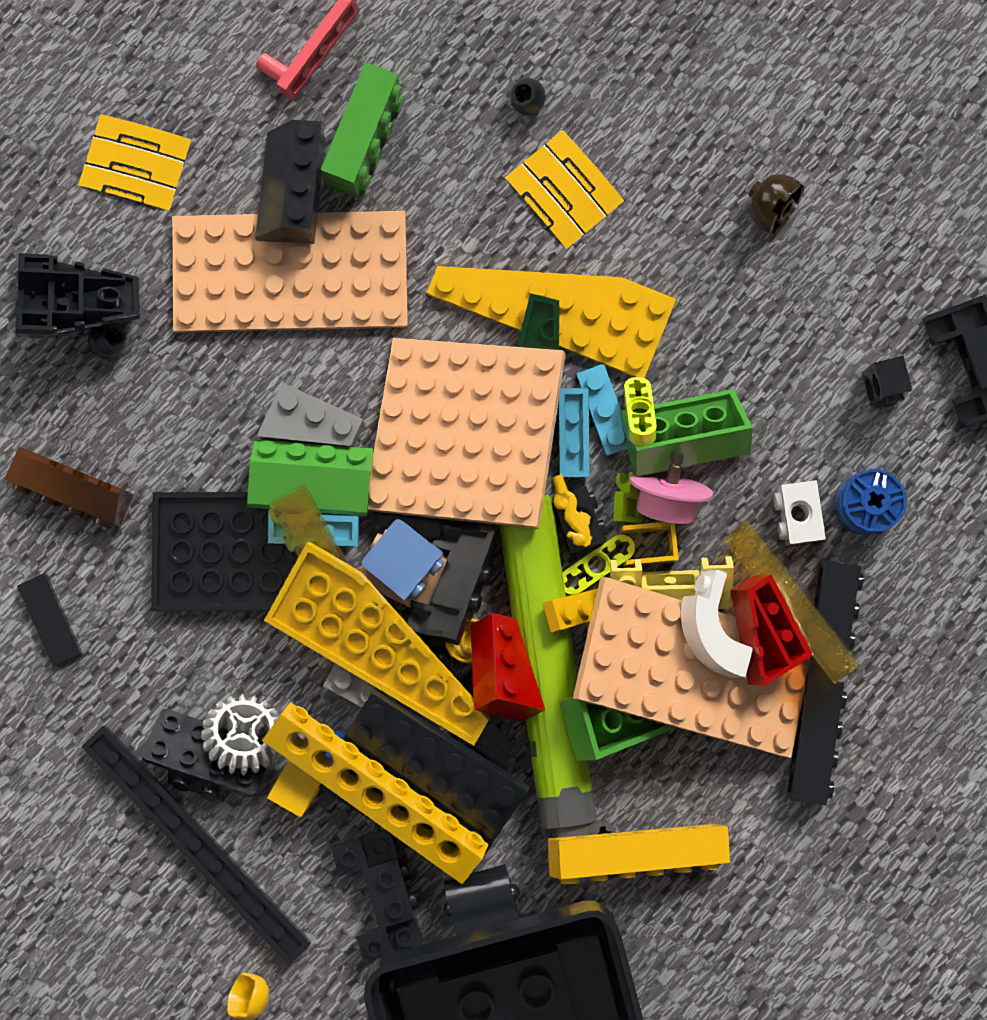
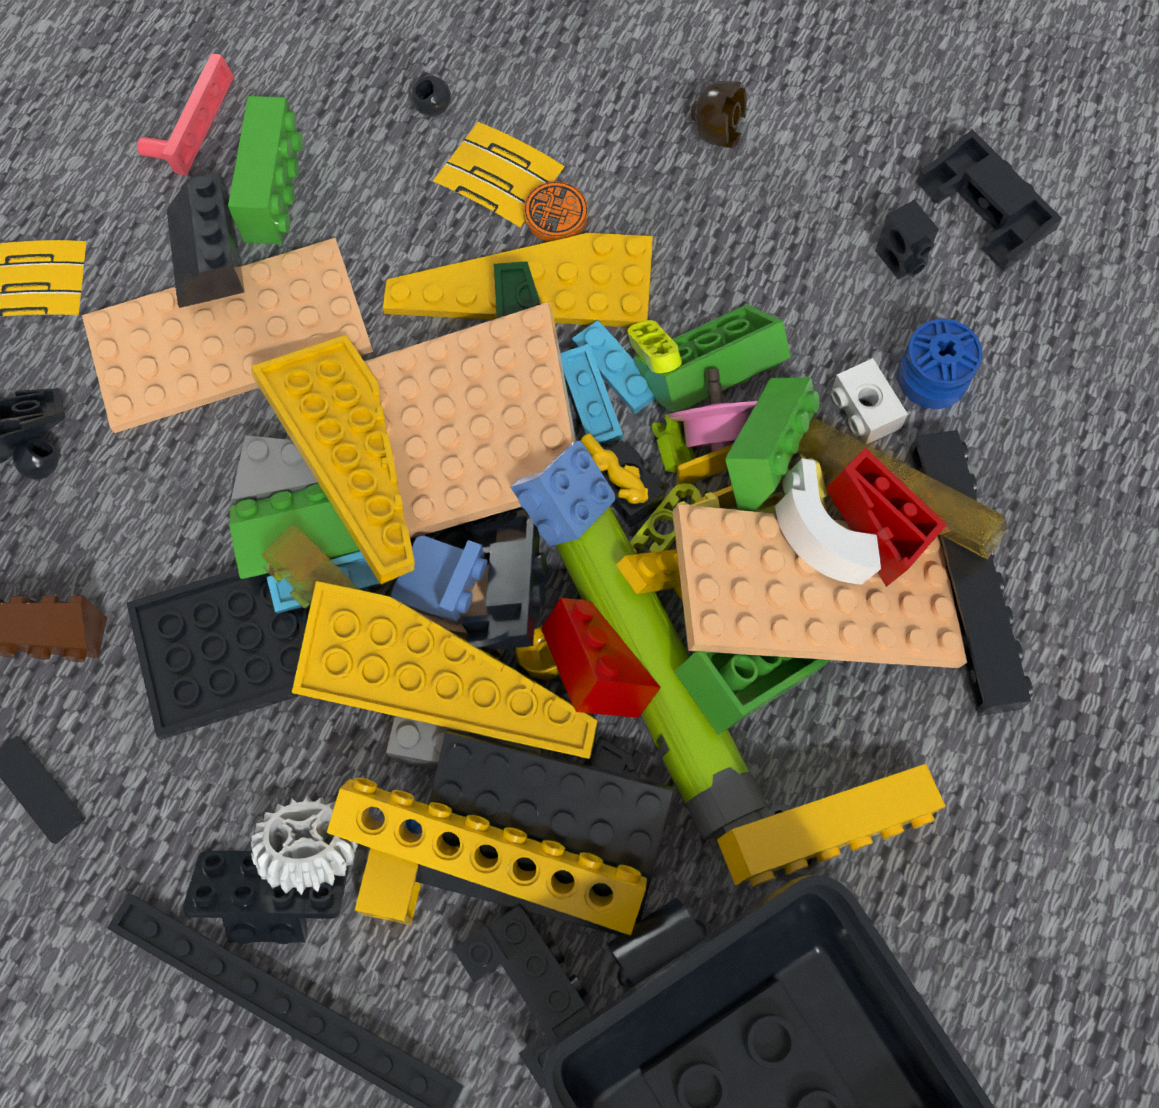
camera: 15 degrees left, 15 degrees down
none -> yellow wing [251,335,415,584]
none -> medium blue bracket [510,441,615,546]
none -> tile [524,181,588,242]
none -> bright green slope [725,377,820,512]

